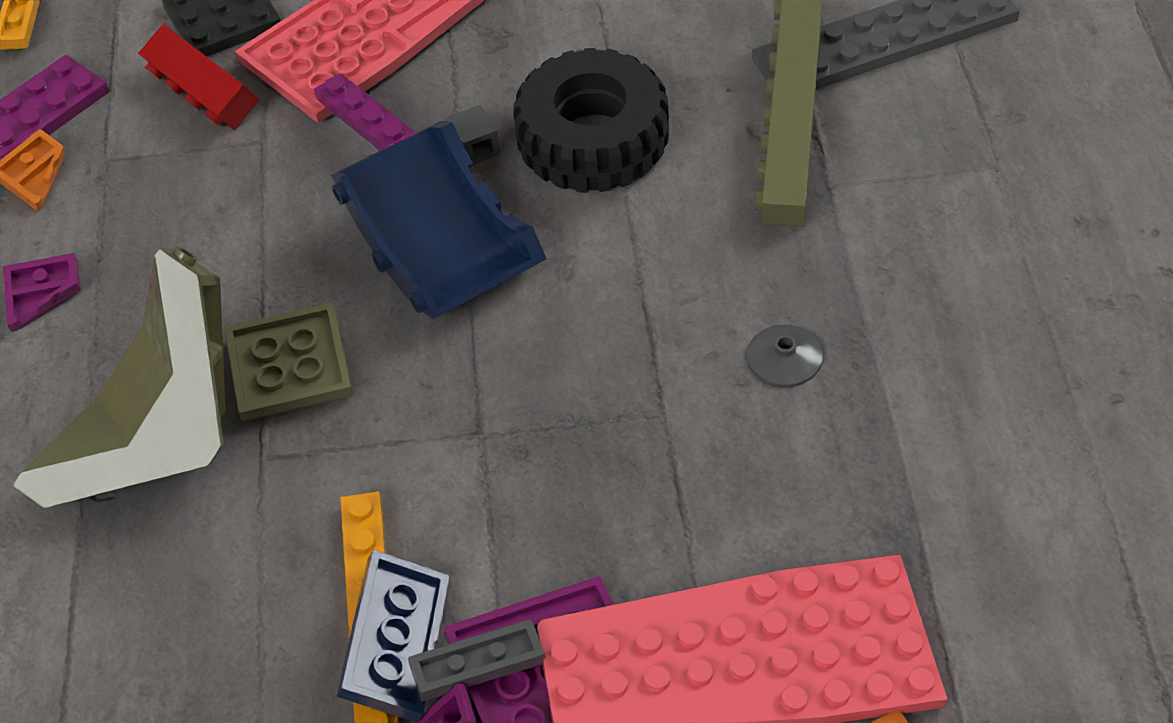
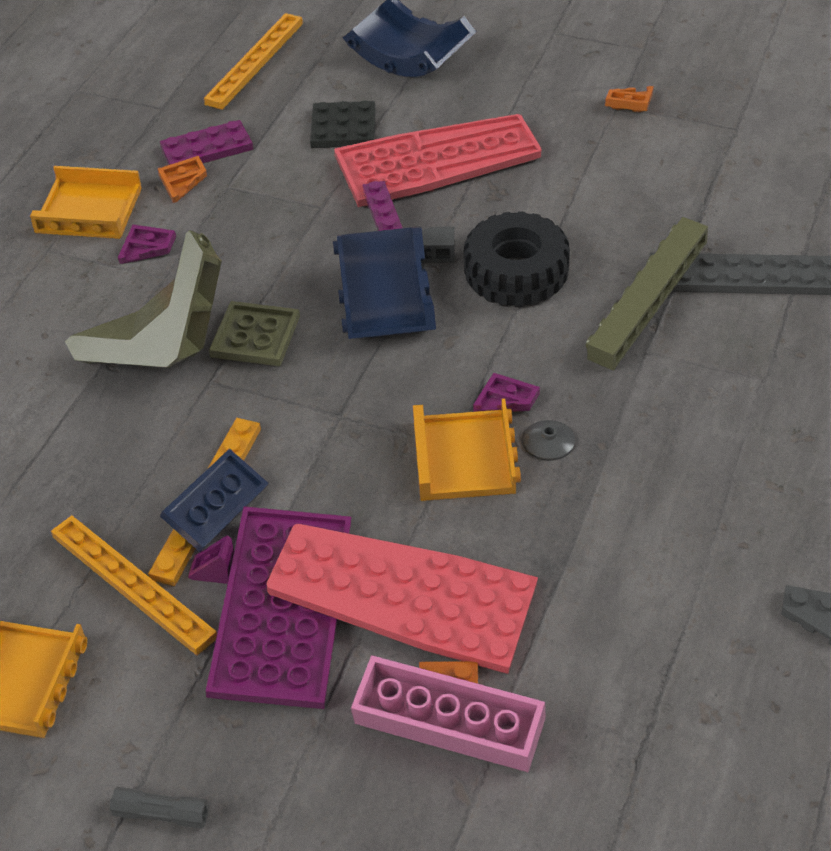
camera: 25 degrees right, 5 degrees down
red brick [138,24,259,130] -> none
dark grey plate [408,619,545,702] -> none
none -> light orange panel [413,399,521,501]
none -> magenta wing [473,372,540,412]

